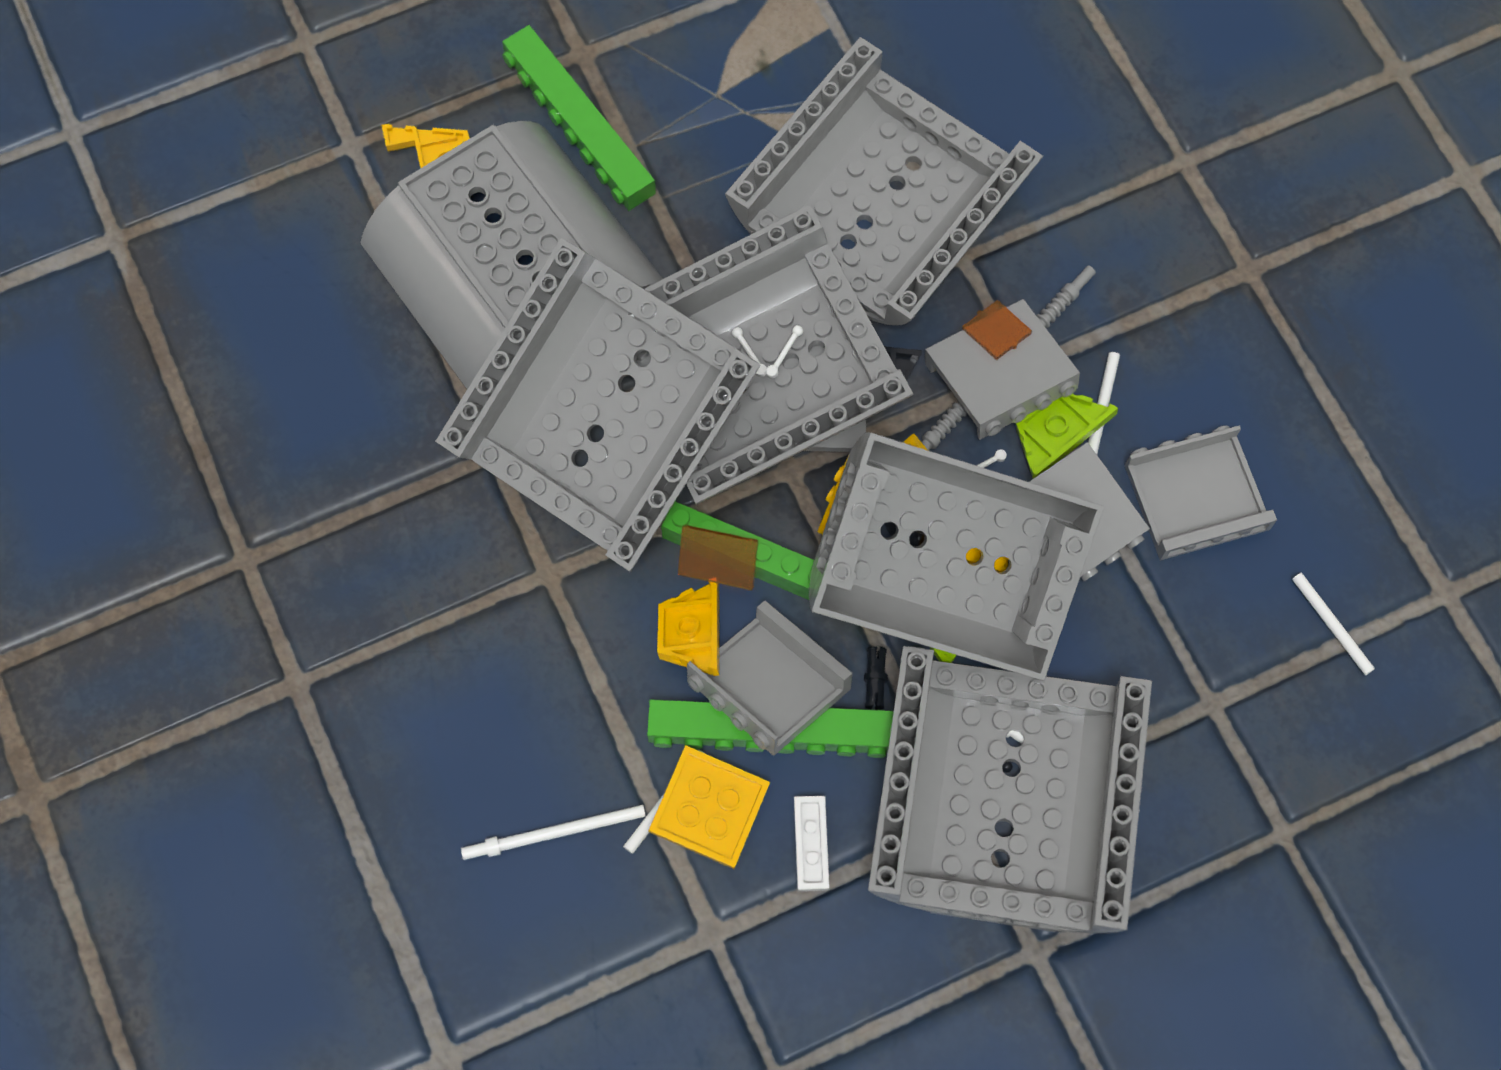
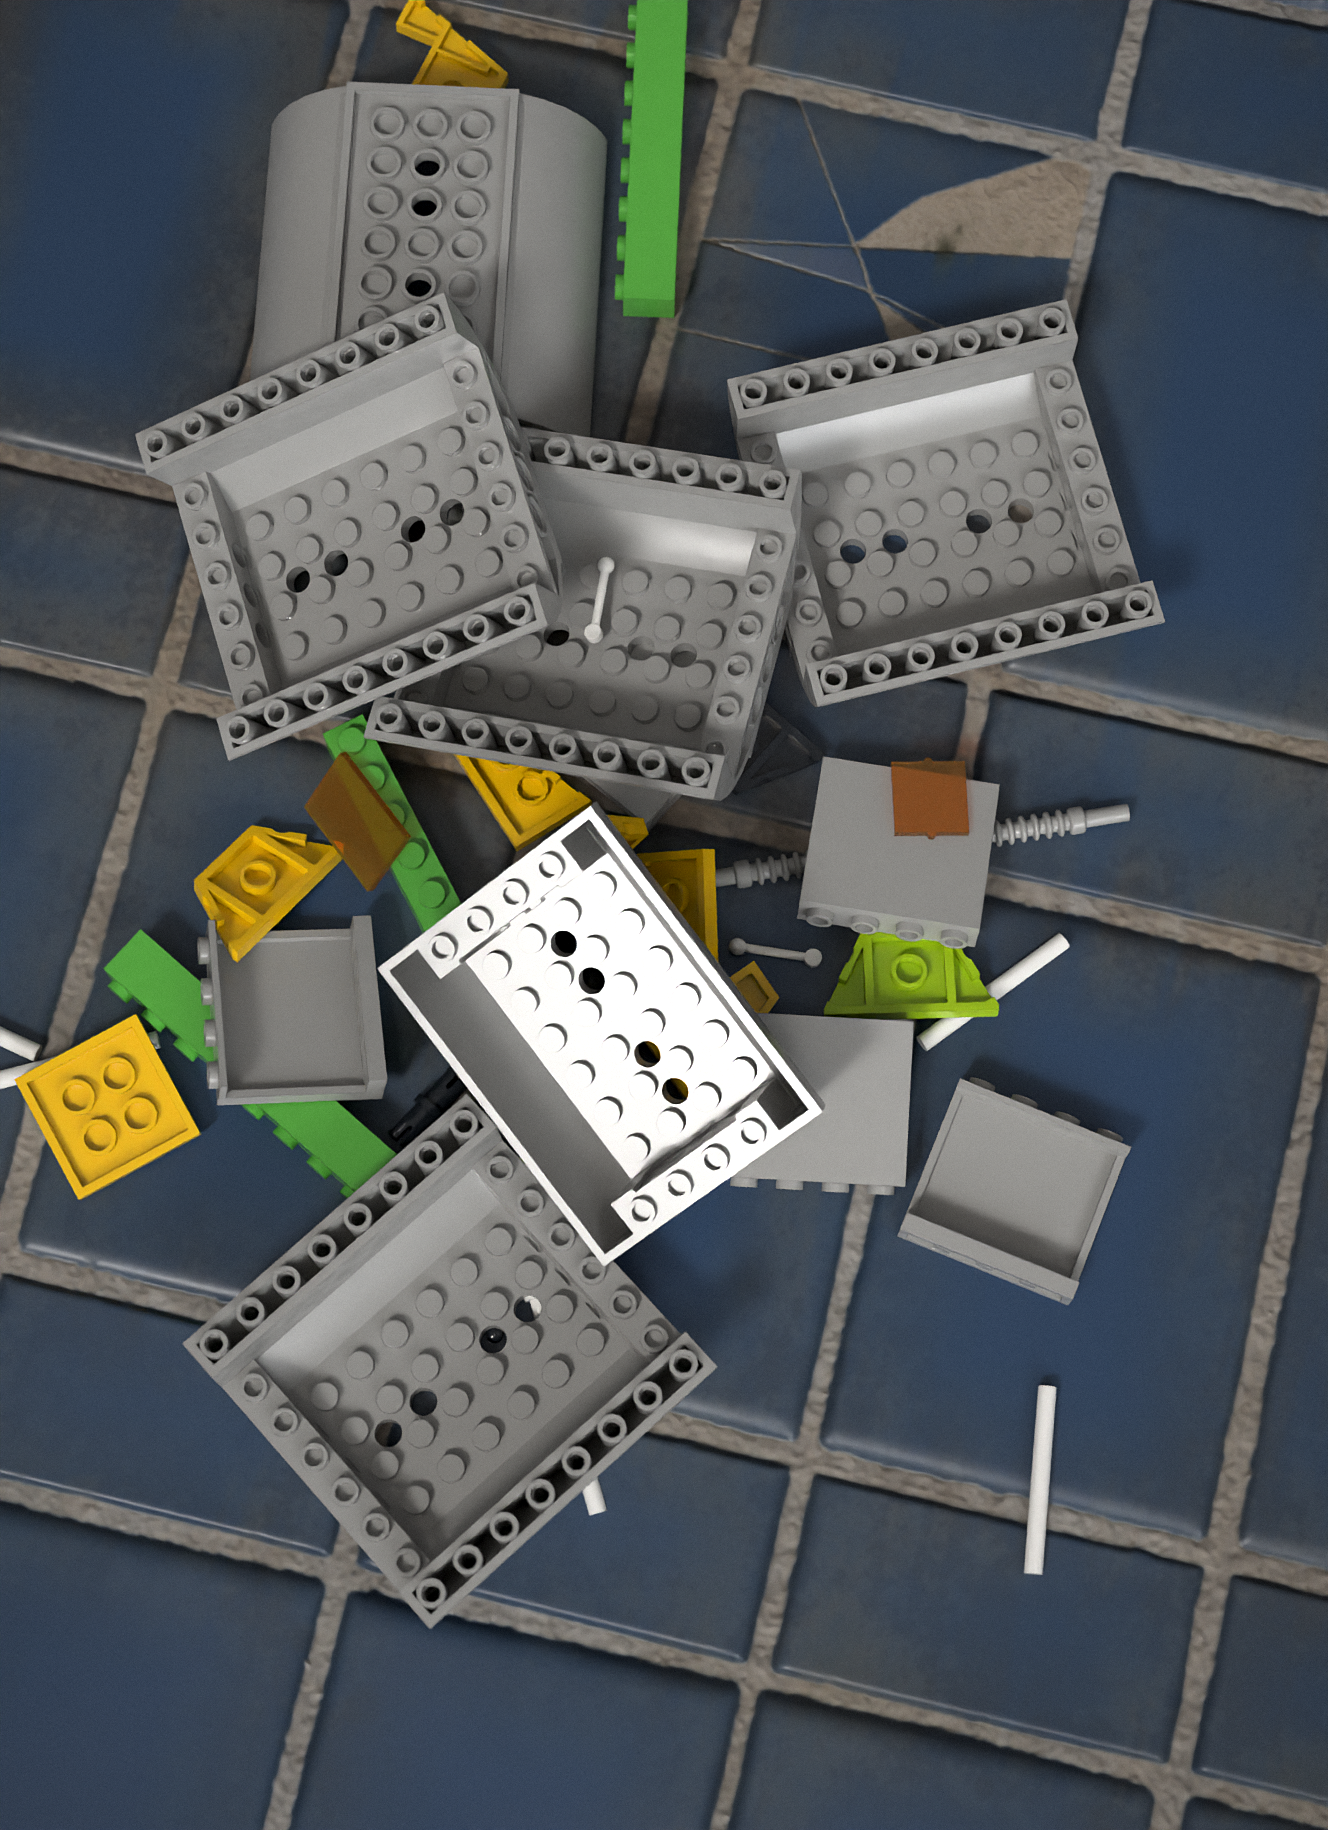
camera: 40 degrees right, 5 degrees up
white hinge [766,325,803,378] -> none
white plate [794,796,829,892] -> none
none -> yellow wing [454,754,592,852]

